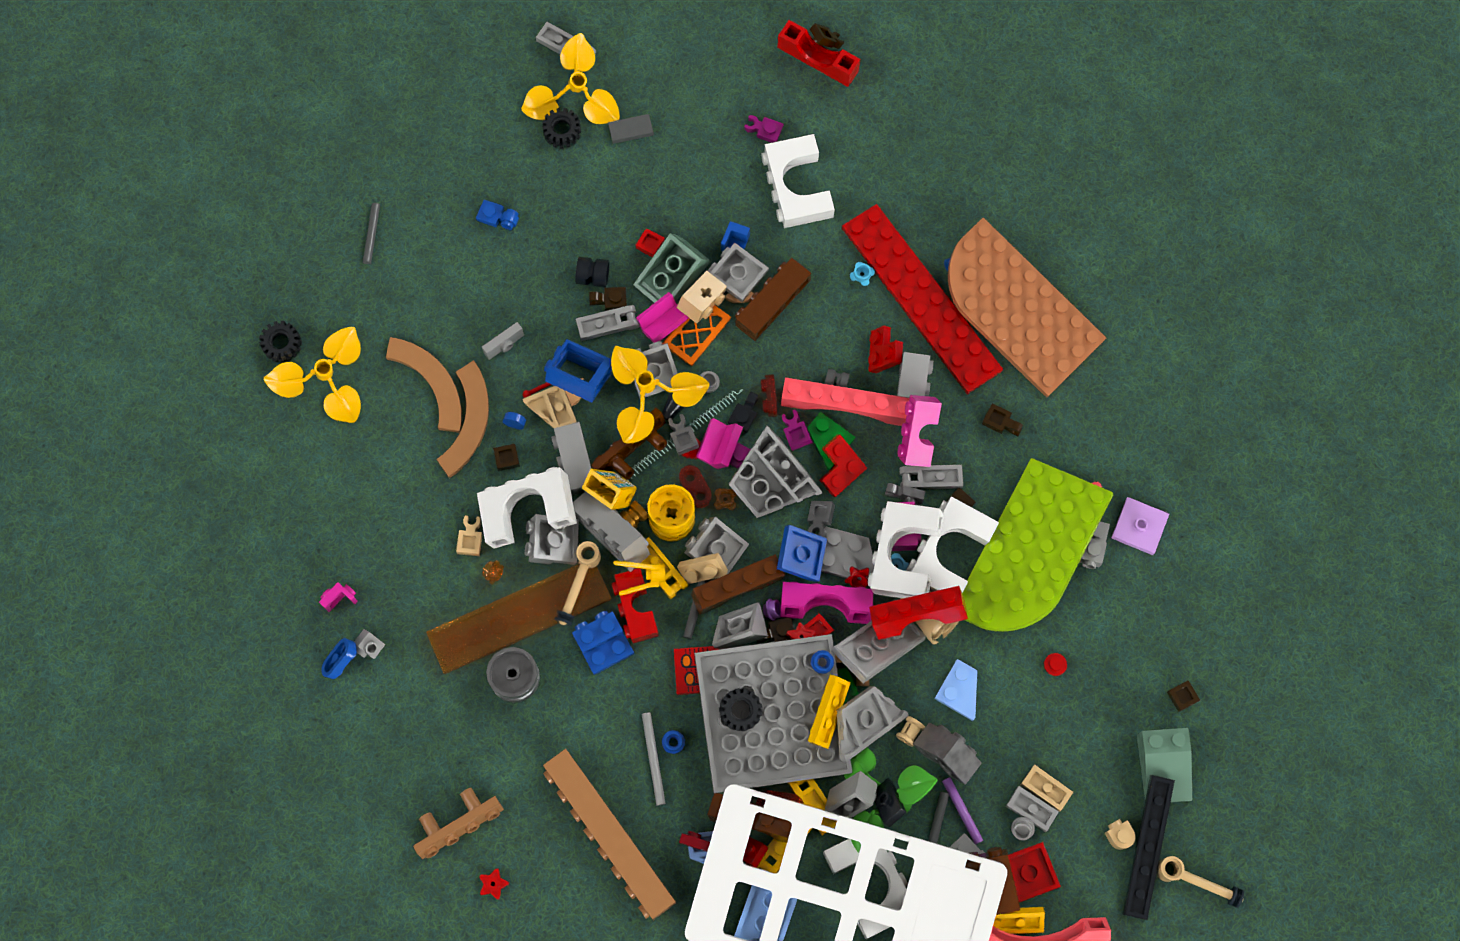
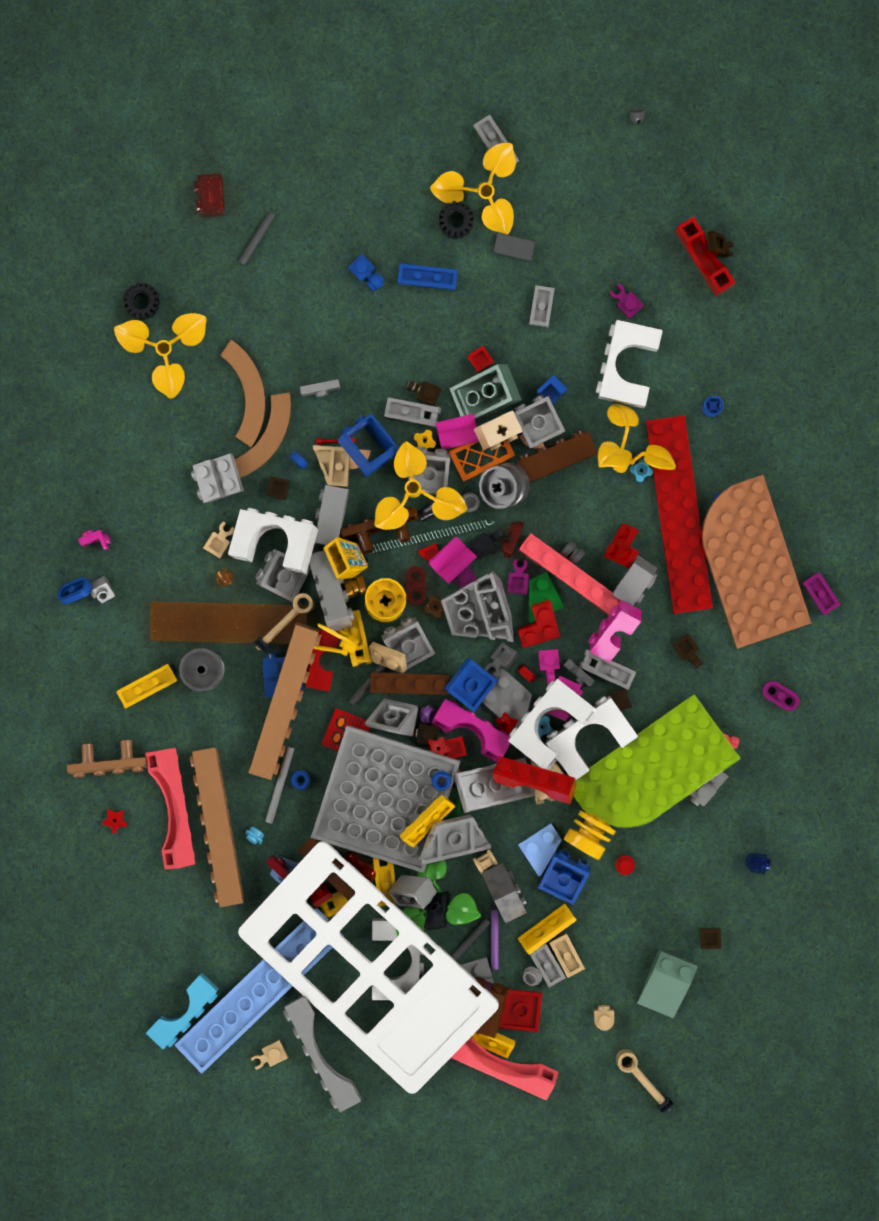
camera: 30 degrees right, 15 degrees up
black wheel [575,257,610,288] -> none
flat silver plate [668,414,699,455] -> none
black tyre [719,688,763,731] -> none
lavender plate [1111,497,1169,555] -> none
black tile [1123,775,1175,920] -> none
none -> yellow plate [116,664,178,709]
none -> coral arch [145,748,195,870]
none -> light grey plate [191,453,244,503]
none -> clear red brick [195,173,225,217]
none -> medium azure plate [245,827,264,844]
none -> medium nougat brick [249,622,322,780]
none -> blue plate [397,264,458,291]
none -> yellow plate [414,429,436,448]
none -> flat silver wheel [479,463,530,509]
none -> red piece [517,663,537,683]
none -> yellow plate [517,904,576,955]
none -> light grey plate [529,285,555,328]
none -> dark pink plate [538,649,560,684]
none -> blue plate [538,850,591,905]
none -> yellow wheel [564,810,616,860]
none -> yellow plant [598,404,676,473]
none -> blue wheel [702,396,724,417]
none -> clear blue plate [745,852,771,875]
none -> magenta plate [762,681,799,711]
none -> magenta plate [802,572,841,615]

